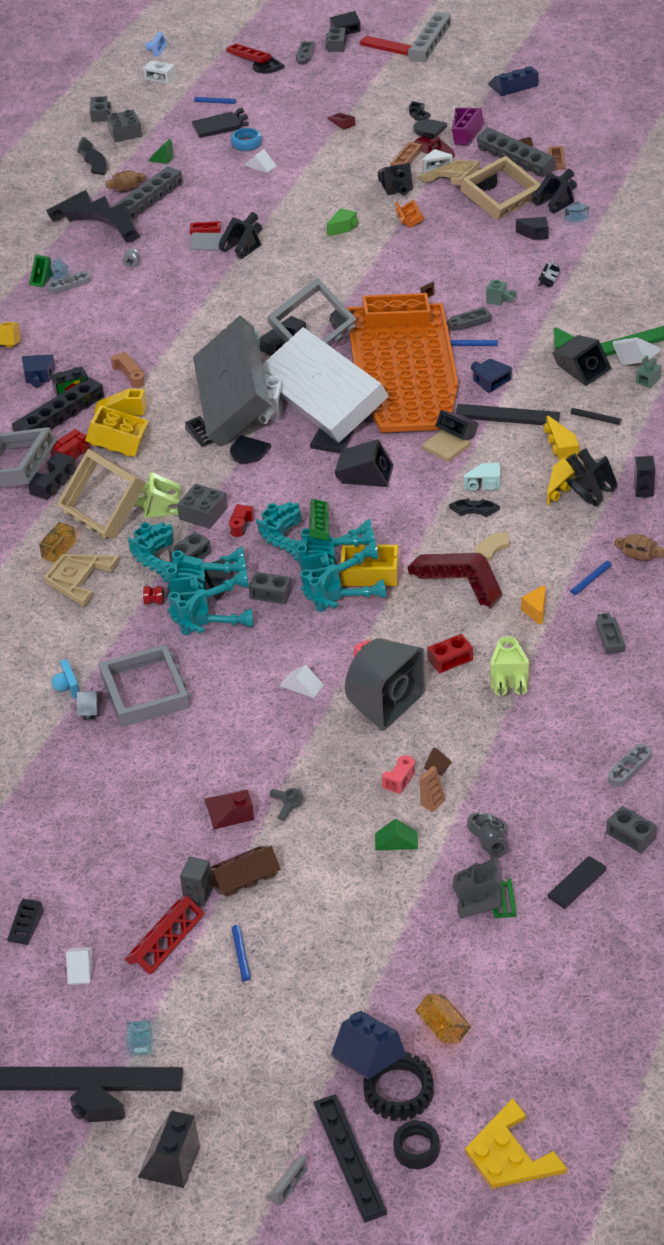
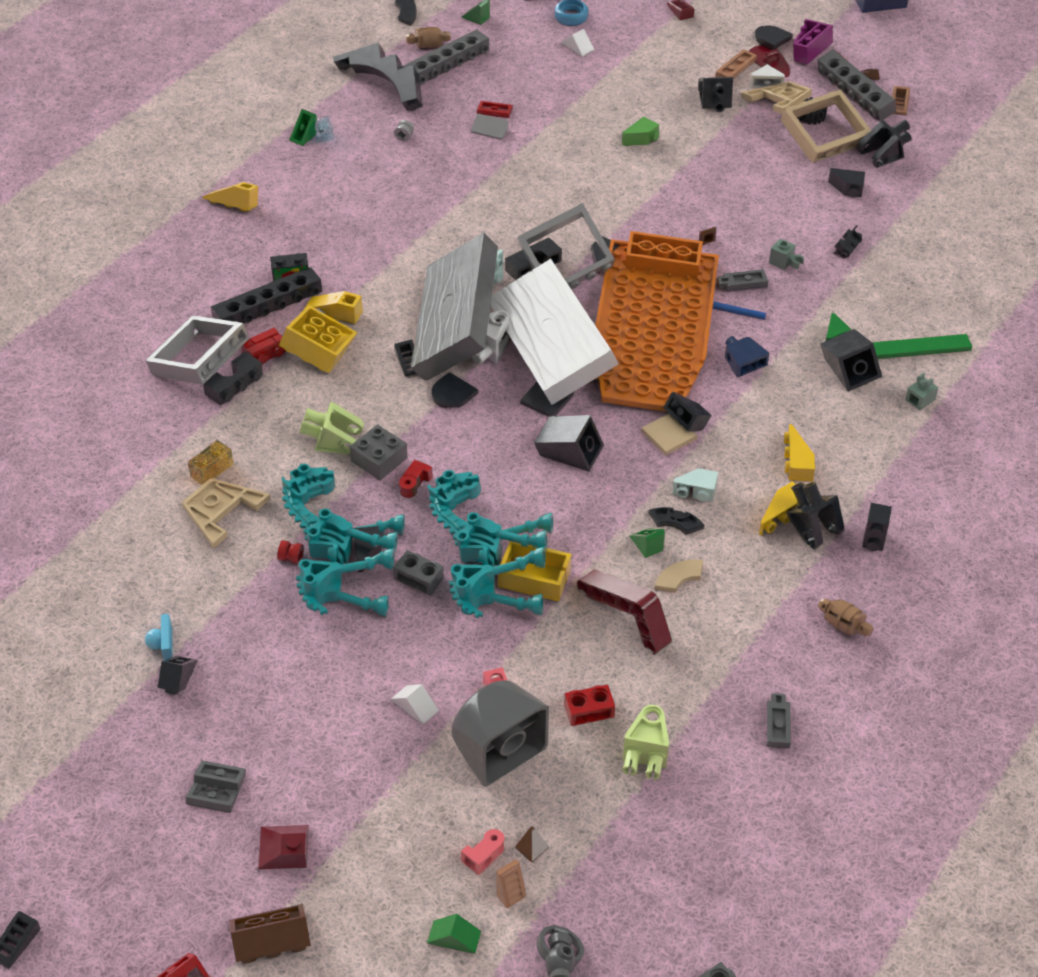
camera: 10 degrees right, 5 degrees up
dark blue torso [22,354,55,387] -> none
light grey beam [47,272,91,294] -> none
tan window [57,449,146,539] -> none
light grey window [99,645,191,727] -> none
nougat leg [111,352,145,388] -> none
dark grey brick [168,531,212,562] -> none
dark grey brick [180,856,213,907] -> none
black piece [219,212,263,259] -> none
dark grey piece [270,788,304,821] -> none
green tile [309,498,329,541] -> none
orange bracket [395,199,425,228] -> none
black tile [409,101,431,121] -> none
black tile [455,404,560,425] -> none
light orange slope [521,586,546,624] -> none
clear light blue brick [565,201,589,223] -> none
black bar [570,408,622,425] -> none
blue bar [570,560,611,595] -> none
light grey beam [608,744,652,787] -> none
white slope [613,337,661,365] -> none
none -> dark grey slope [186,760,246,813]
none -> green slope [629,528,665,558]

